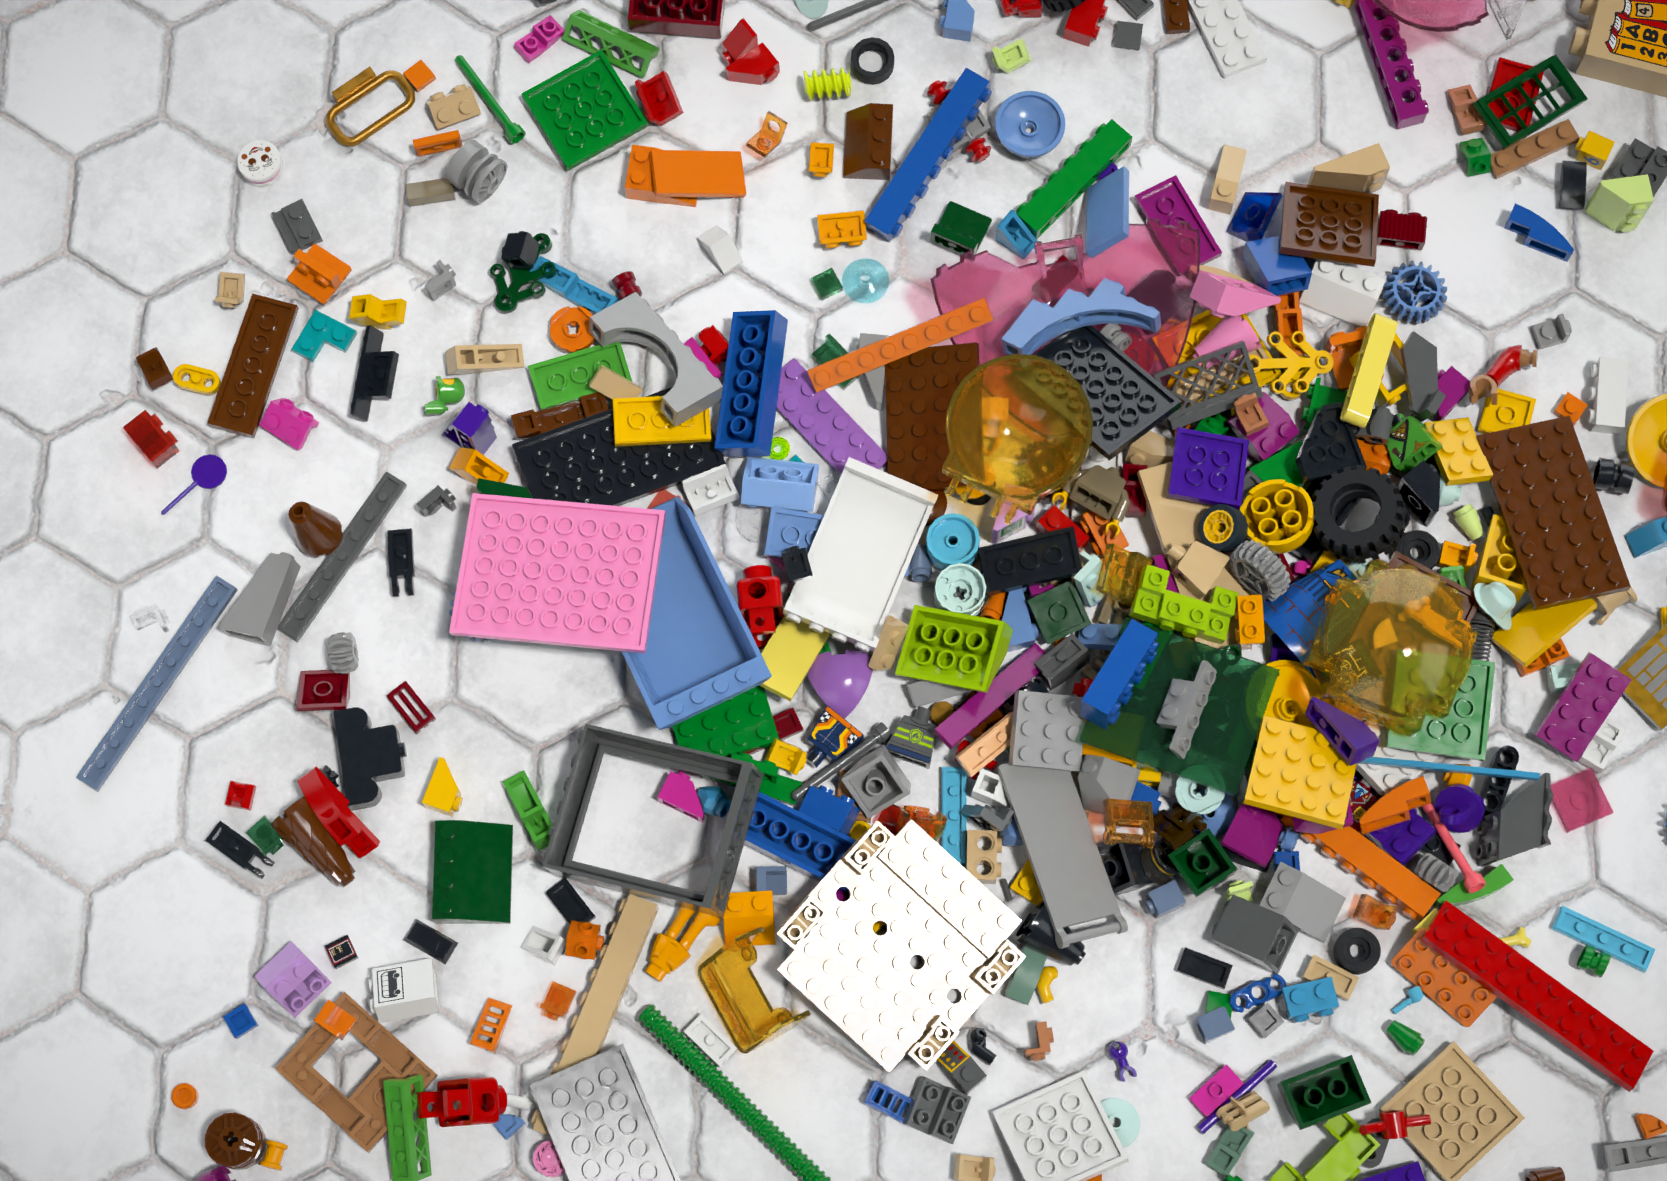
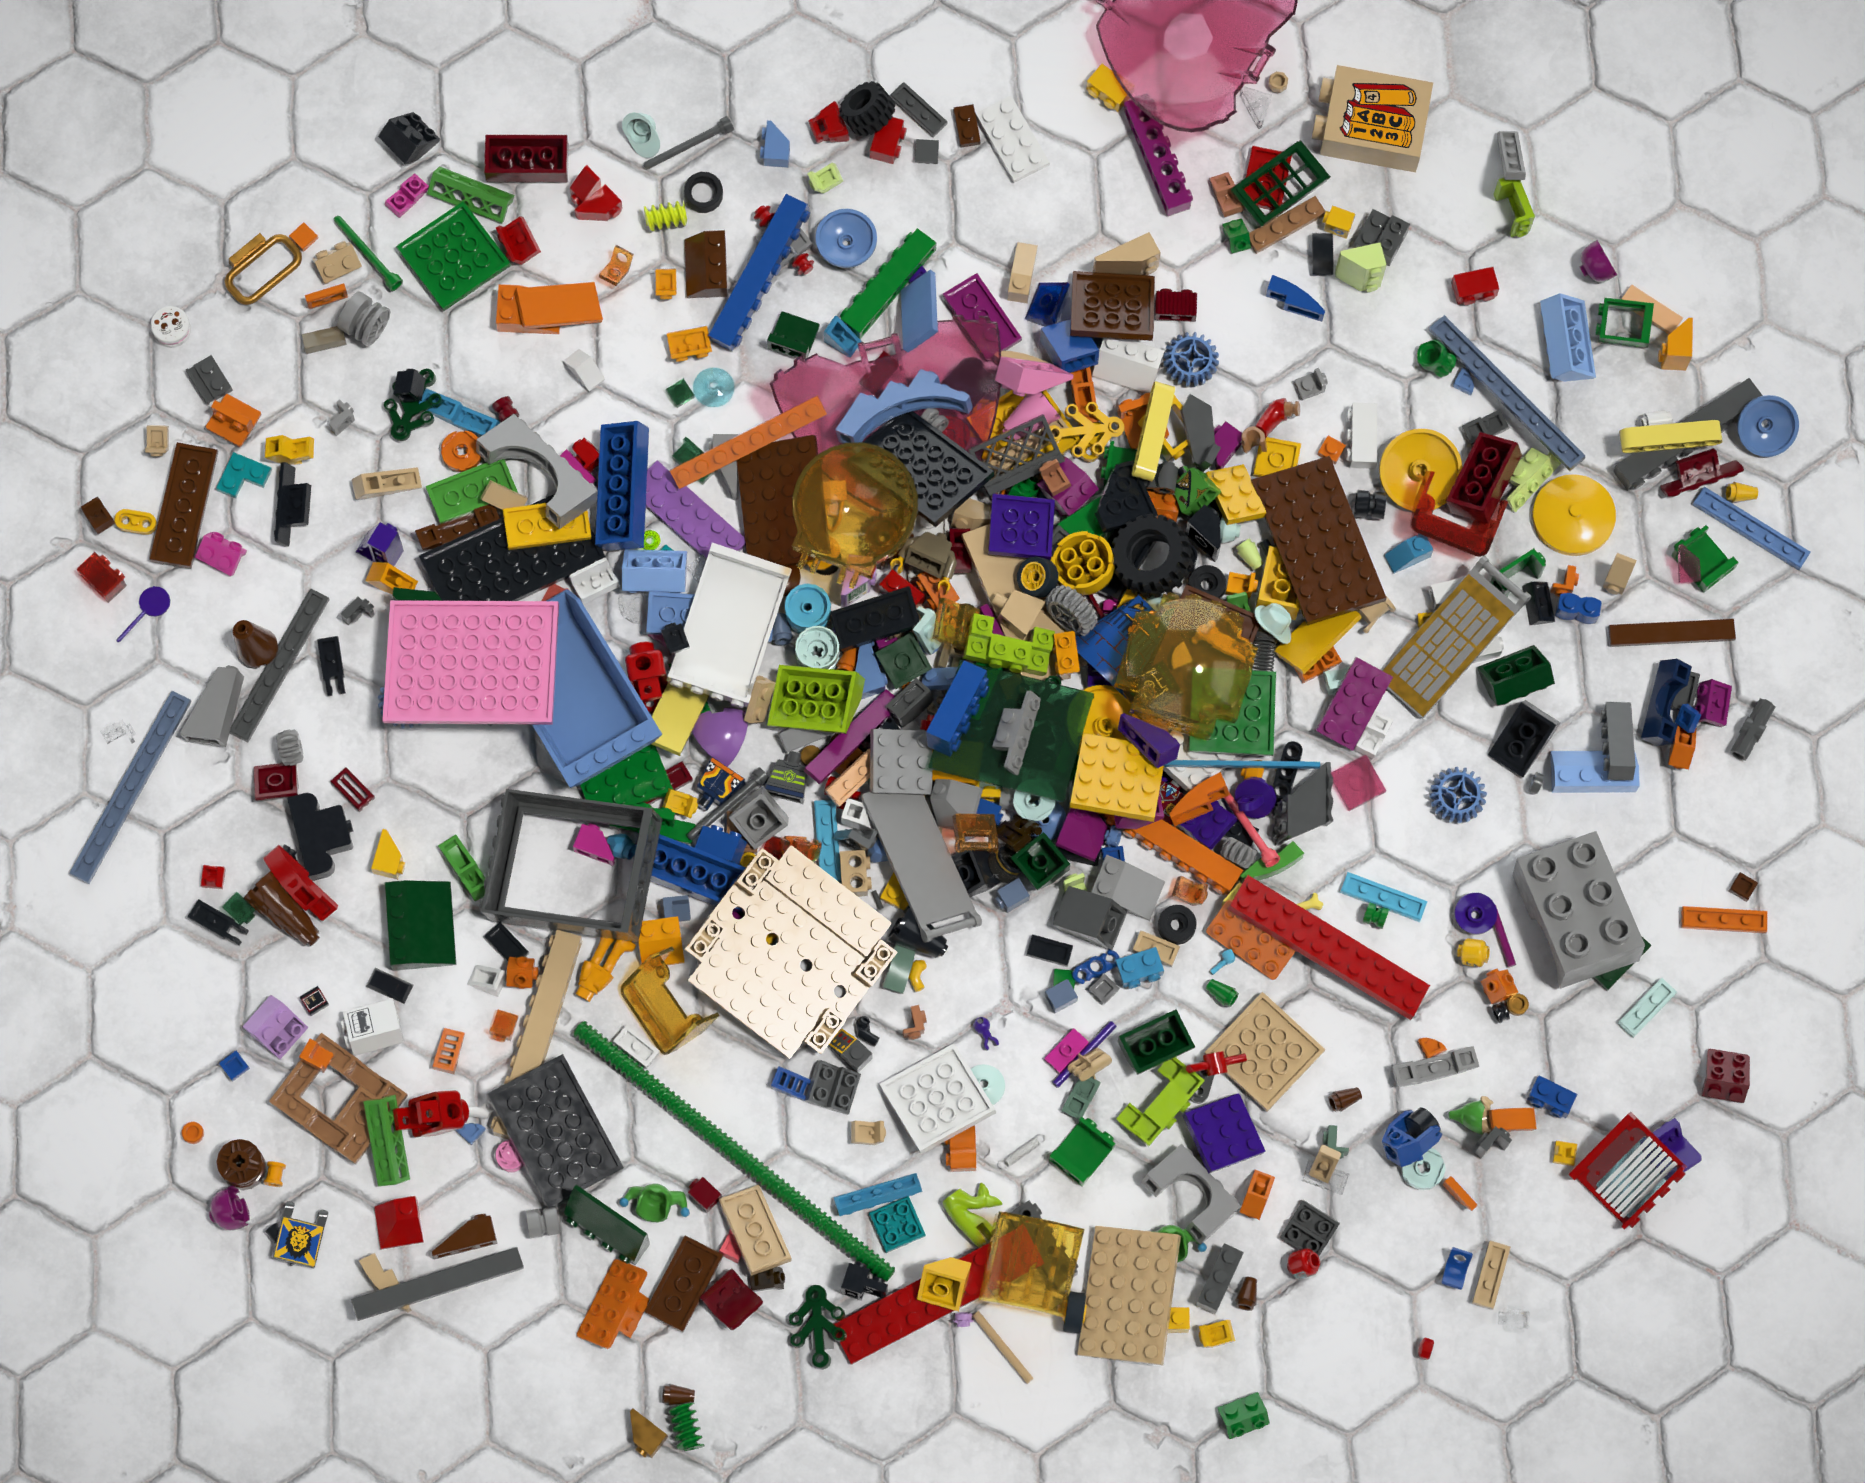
camera: 10 degrees left, 0 degrees up
bright green piece [424,376,465,415] -> none

